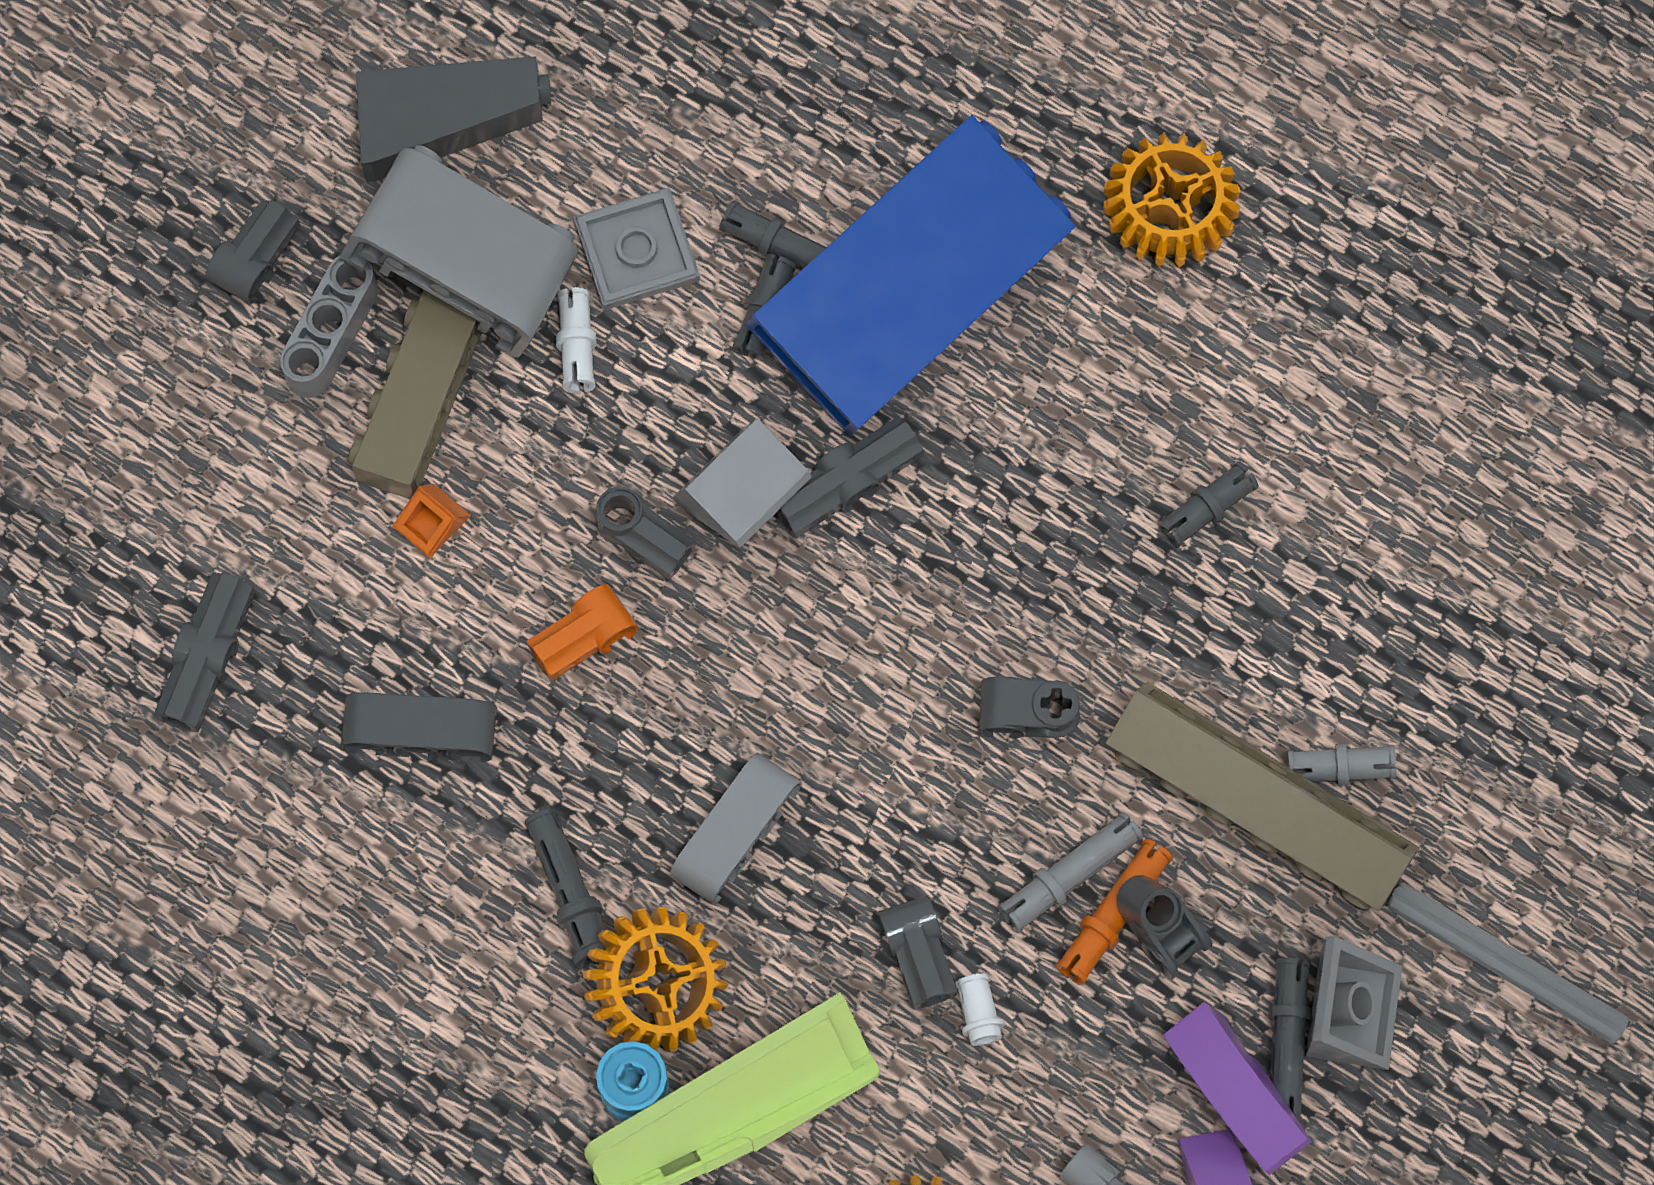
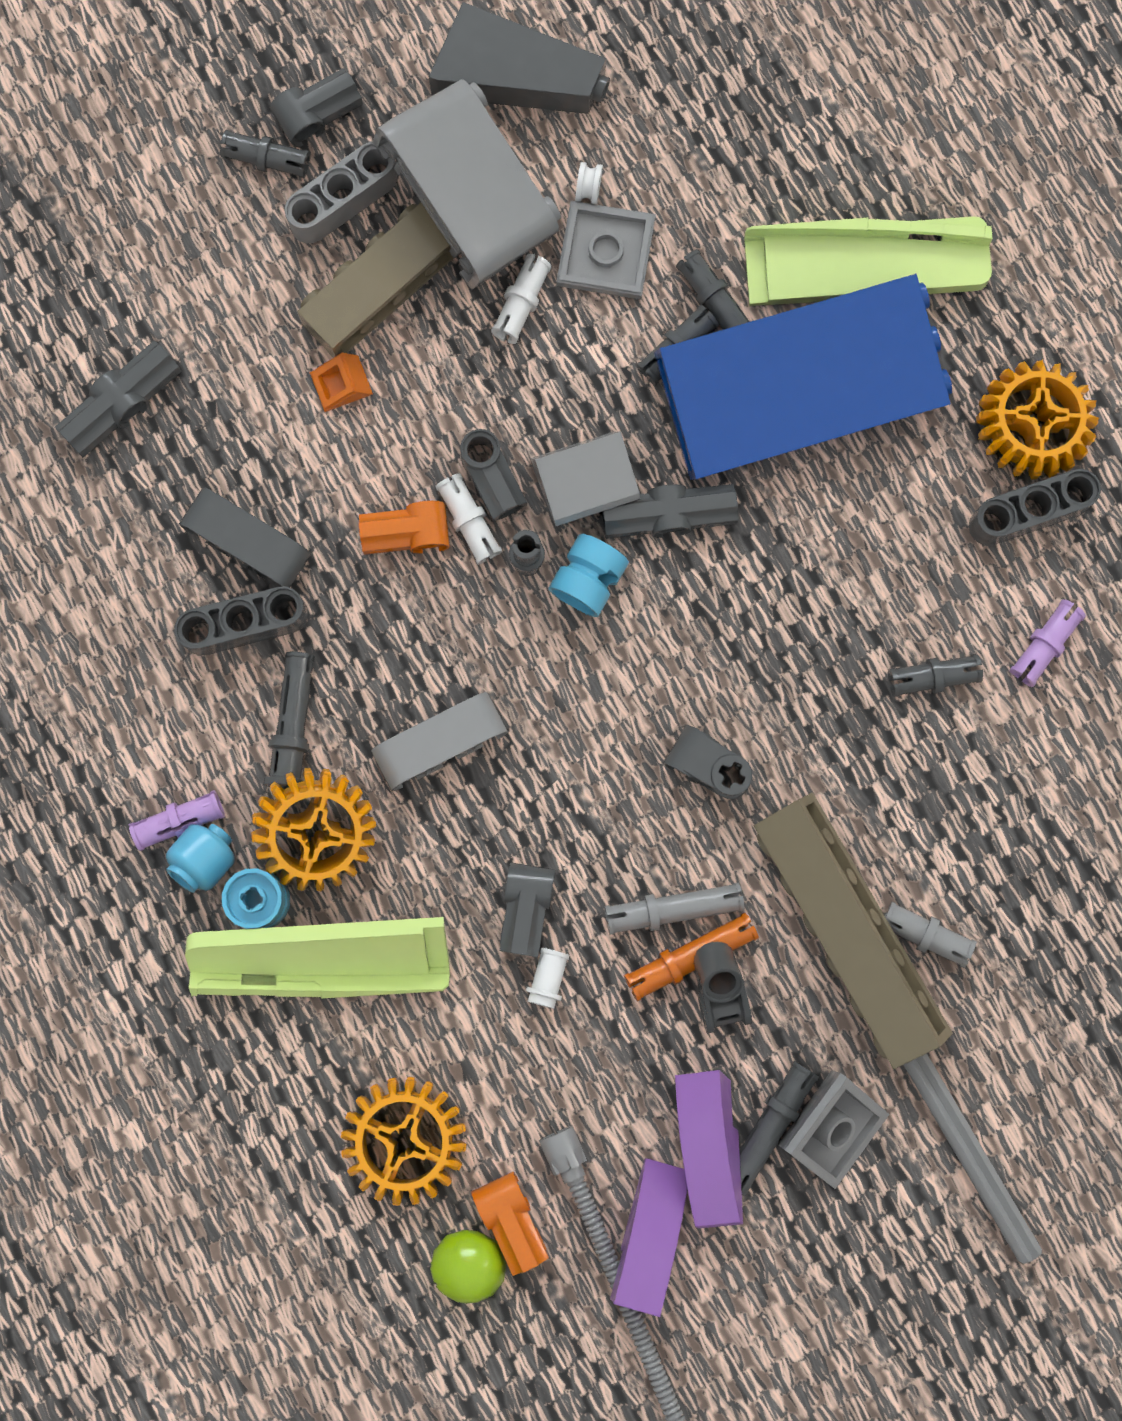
camera: 25 degrees right, 10 degrees up
none -> lavender pin [129,790,225,851]
none -> medium azure head [166,824,235,893]
none -> dark grey beam [174,586,308,656]
none -> dark grey pin [220,130,311,178]
none -> white pin [435,473,502,565]
none -> dark grey pin [509,530,545,576]
none -> medium azure wheel [548,534,629,617]
none -> white bush [575,162,603,205]
none -> yellowish green piece [744,216,993,306]
none -> dark grey beam [969,469,1101,546]
none -> lavender pin [1010,599,1086,687]

